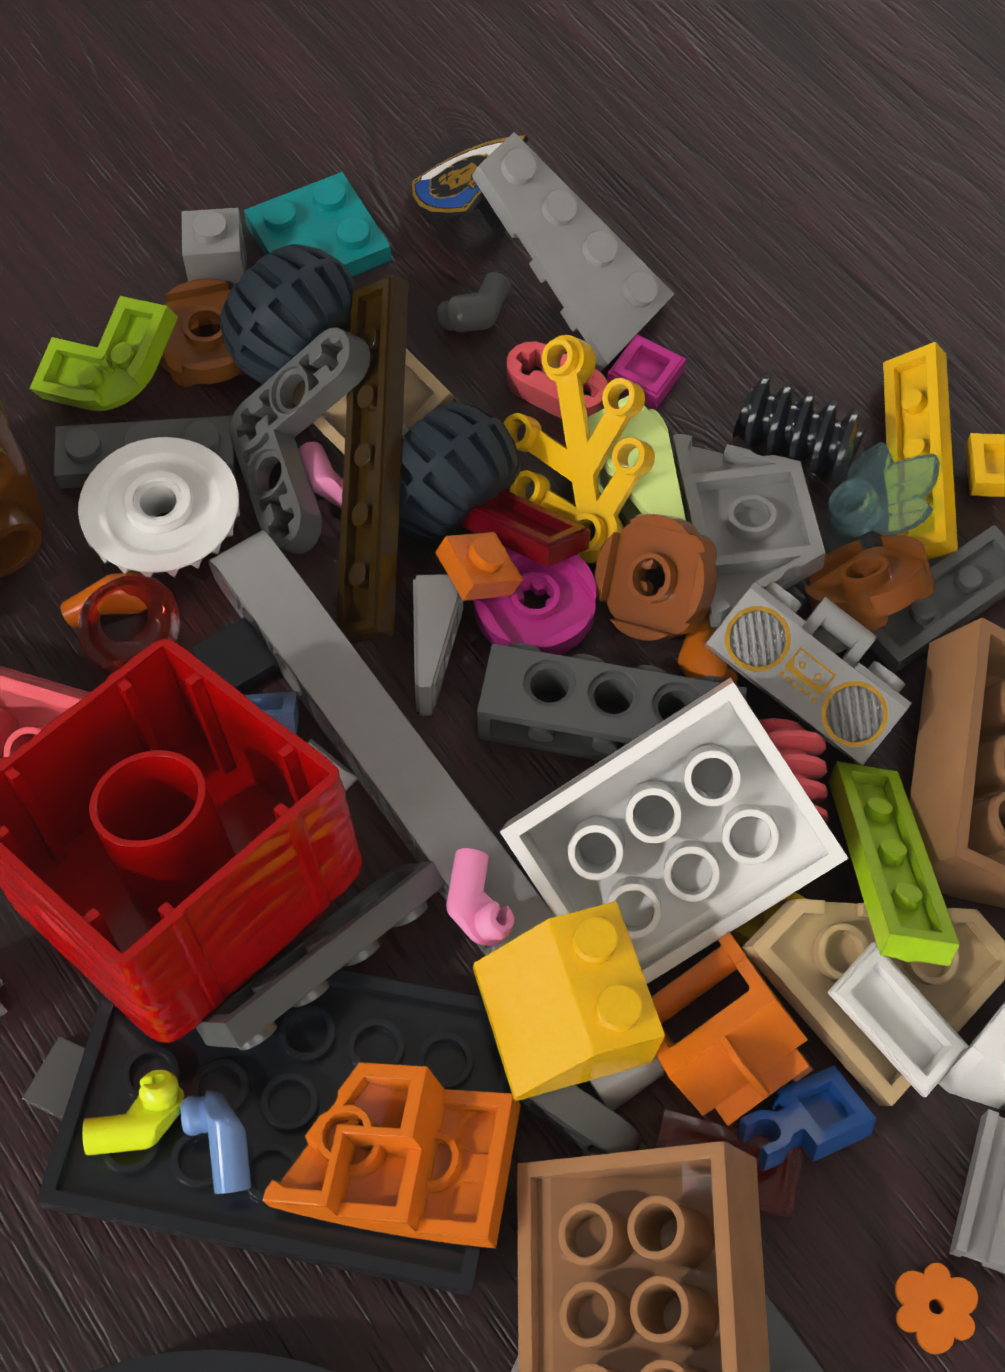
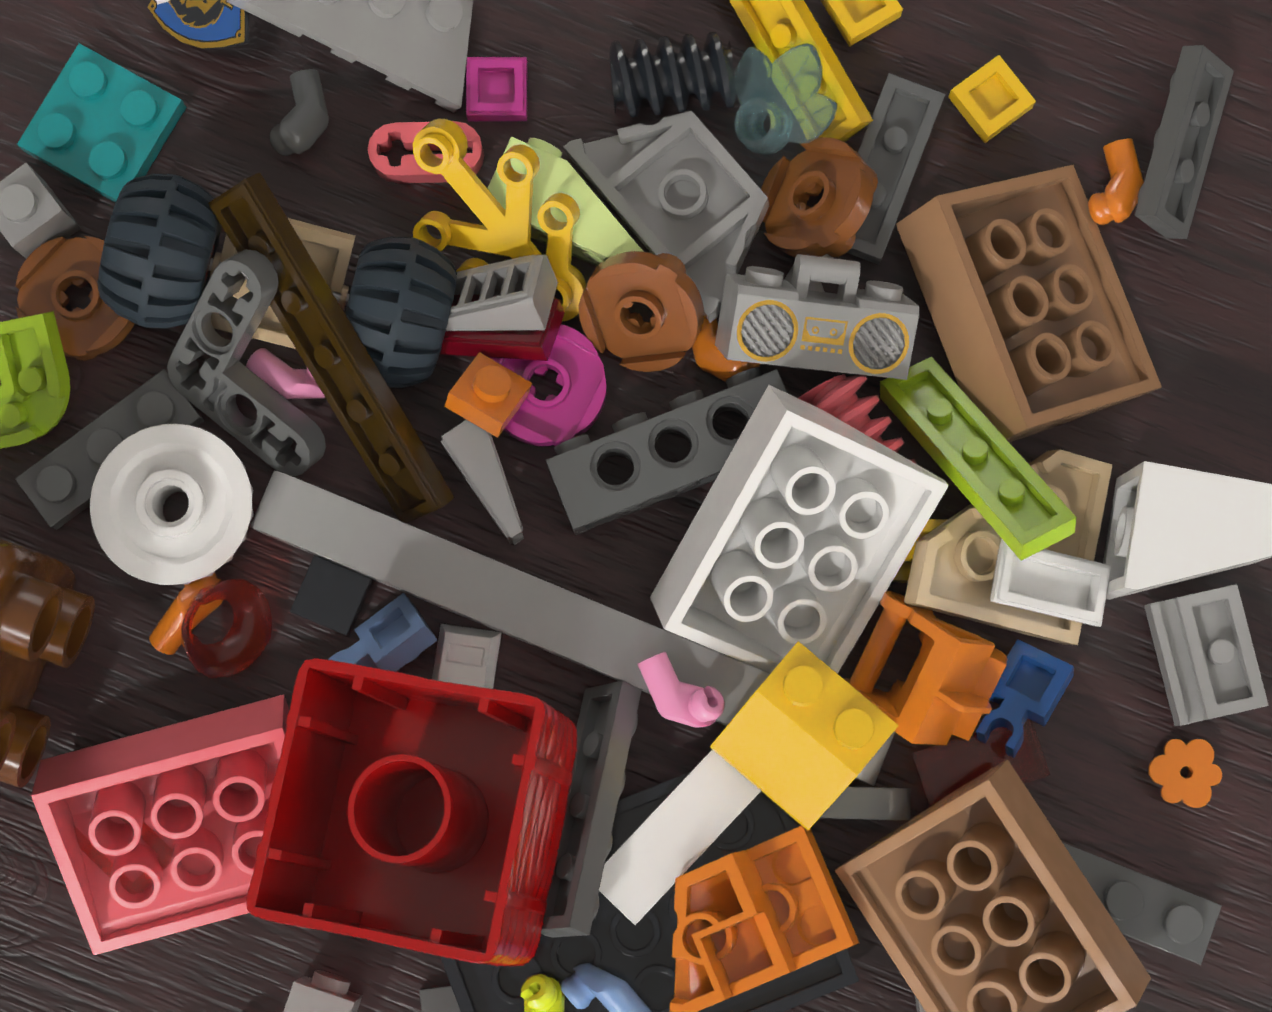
camera: 30 degrees left, 20 degrees up
none -> light grey slope [446,255,558,331]
none -> white tile [599,750,761,925]

